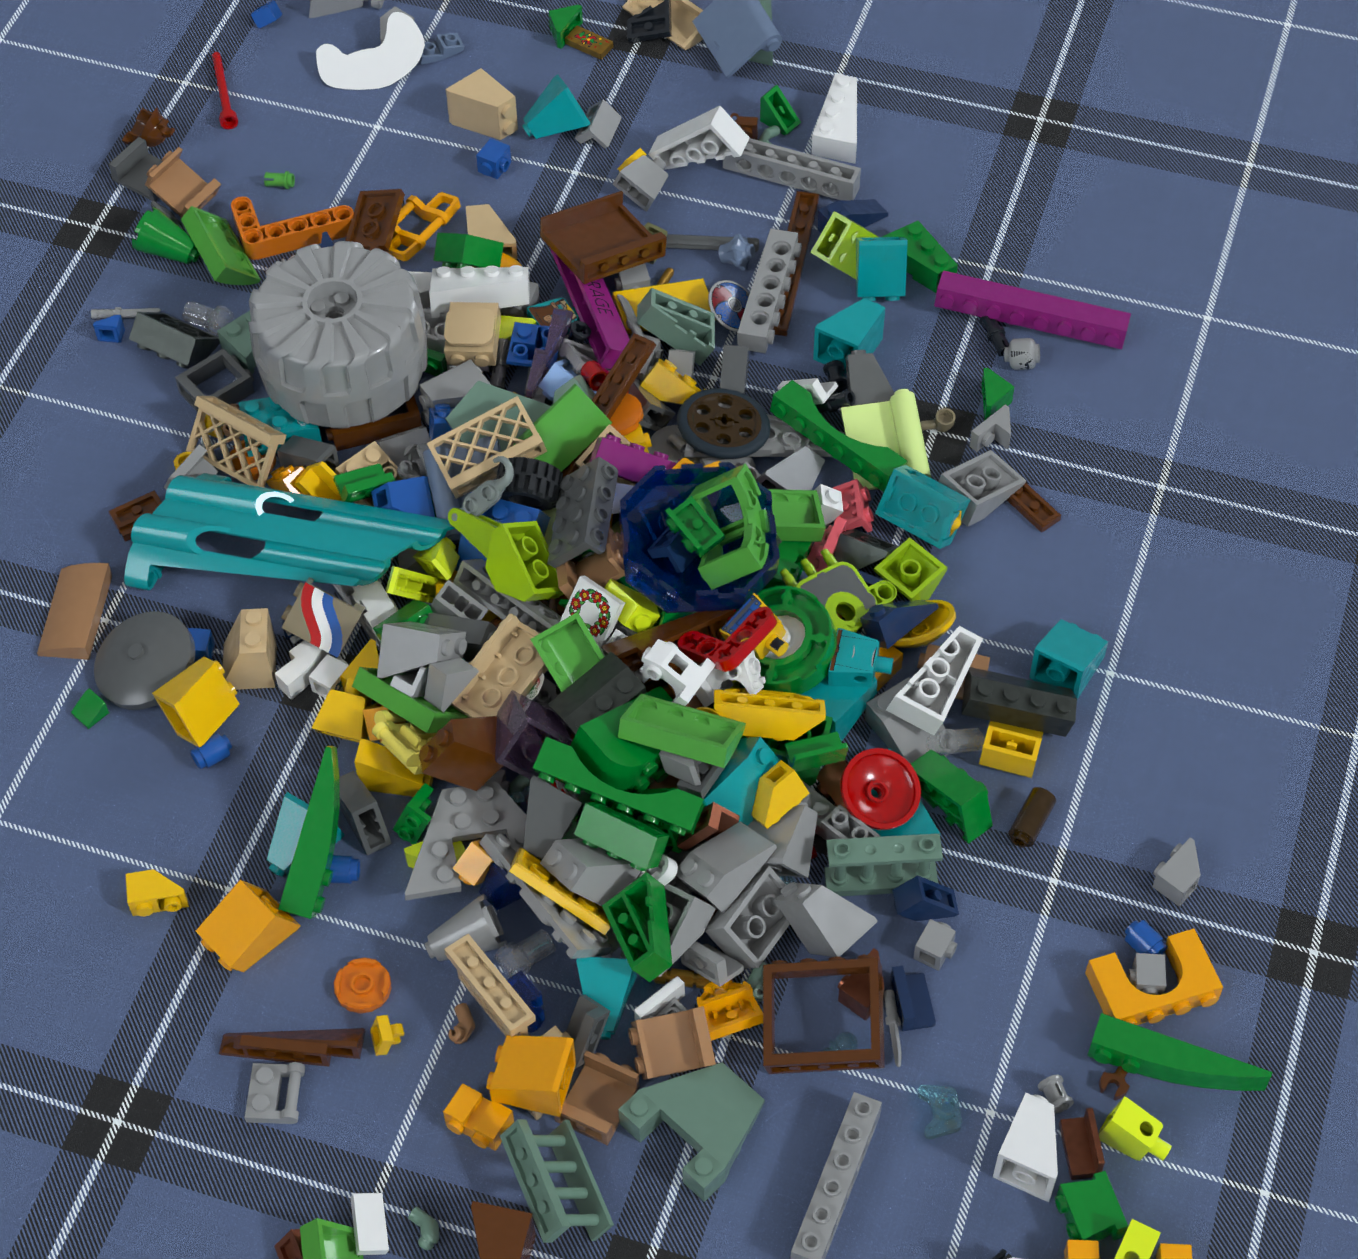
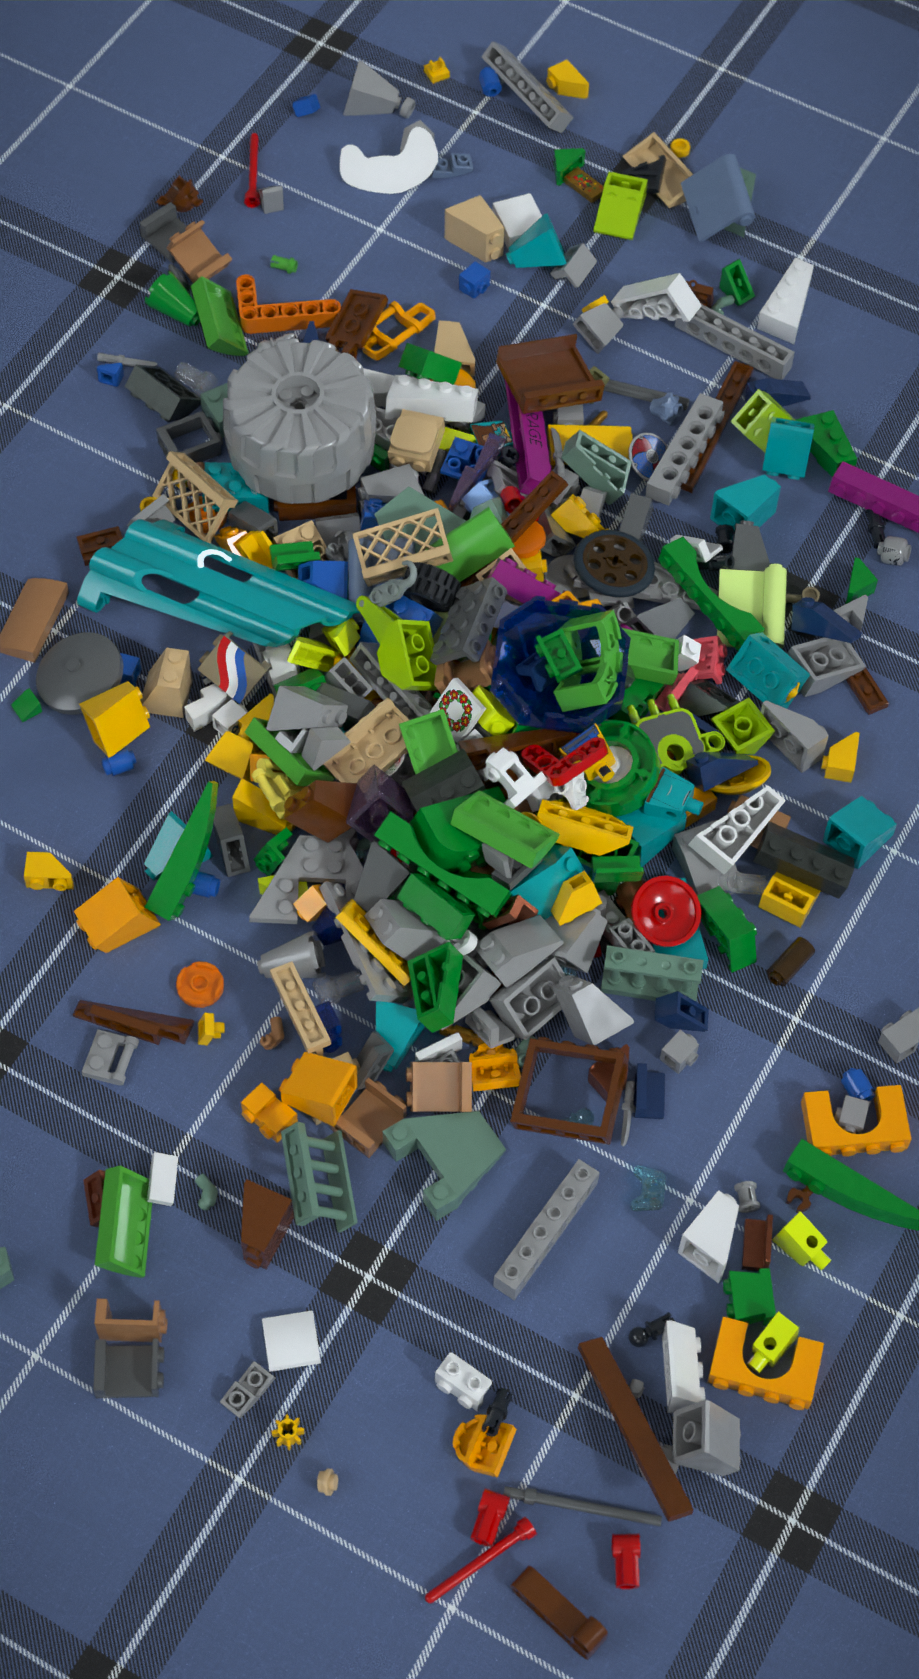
camera: 10 degrees right, 5 degrees up
none -> light grey slope [257,186,284,214]
none -> white brick [493,193,542,250]
none -> lime slope [593,172,648,240]
none -> light grey slope [761,701,829,773]
none -> dark blue slope [792,597,862,643]
none -> yellow slope [821,732,860,783]

